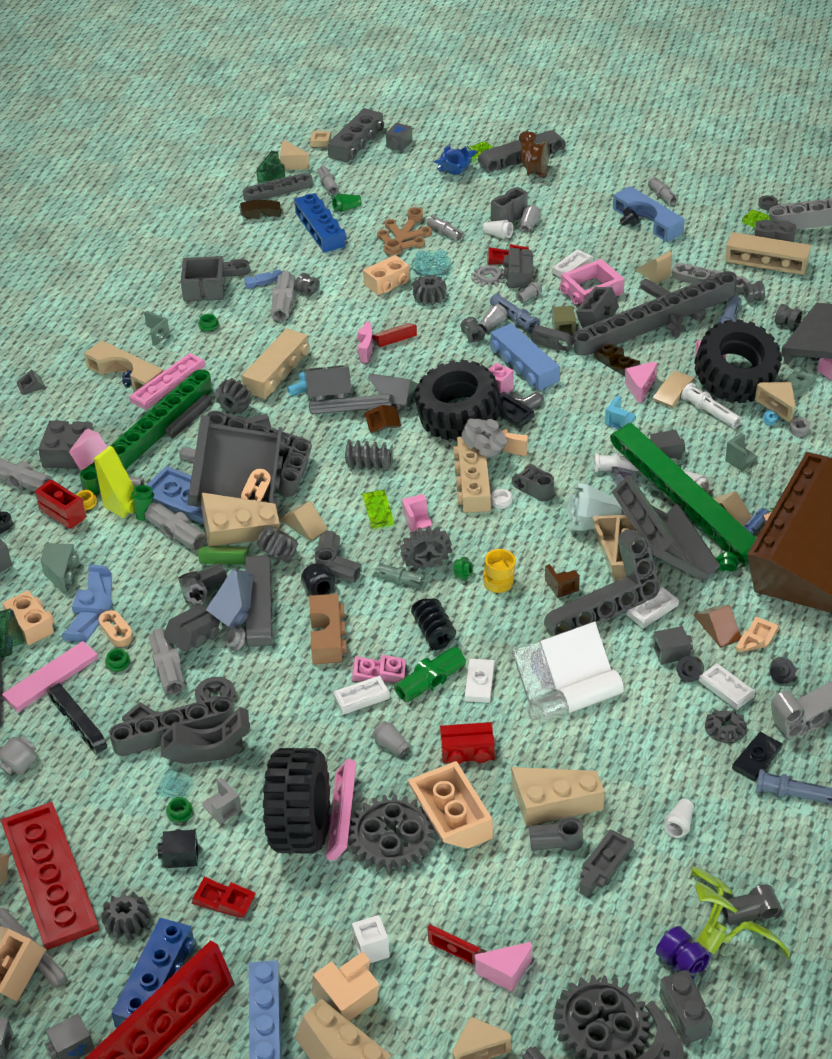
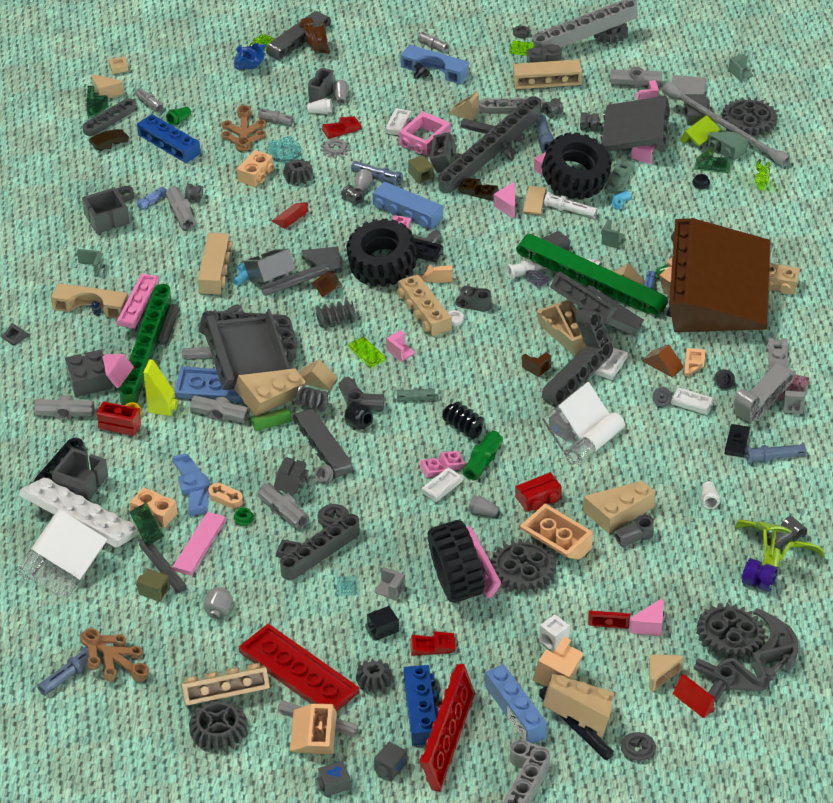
camera: 25 degrees left, 0 degrees up
sand green slope [41,543,79,592] -> none
black beam [47,683,108,755] -> none
green cone [131,485,154,521] -> none
dark grey arch [160,707,250,764] -> none
green plate [166,797,193,823] -> none
dark grey piece [178,563,227,605] -> none
green plate [198,314,219,331] -> none
sand blue slope [206,569,253,627] -> none
dark grey gear [214,378,252,415] -> none
light nougat beam [241,469,271,502] -> none
medium nougat arch [309,594,347,665] -> none
dark grey brick [327,108,384,163] -> none
bright pink slope [357,321,373,364] -> none
dark grey brick [386,123,413,151] -> none
dark grey gear [400,526,452,570] -> none
green plate [454,557,473,581] -> none
light grey plate [462,419,507,457] -> none
white plate [465,659,494,703] -> none
yellow wheel [483,549,516,593] -> none
dark grey brick [503,248,533,288] -> none
light grey pin [516,282,542,304] -> none
dark grey piece [531,325,574,353] -> none
light aqua cone [567,483,625,531] -> none
dark grey hinge [579,829,635,898] -> none
medium azure panel [605,395,636,429] -> none
dark grey brick [653,626,693,665] -> none
dark grey brick [659,970,713,1045] -> none
dark grey gear [705,707,747,743] -> none
green plate [716,552,740,572] -> none
tan slope [755,382,795,423] -> none
light grey bush [789,418,810,437] -> none

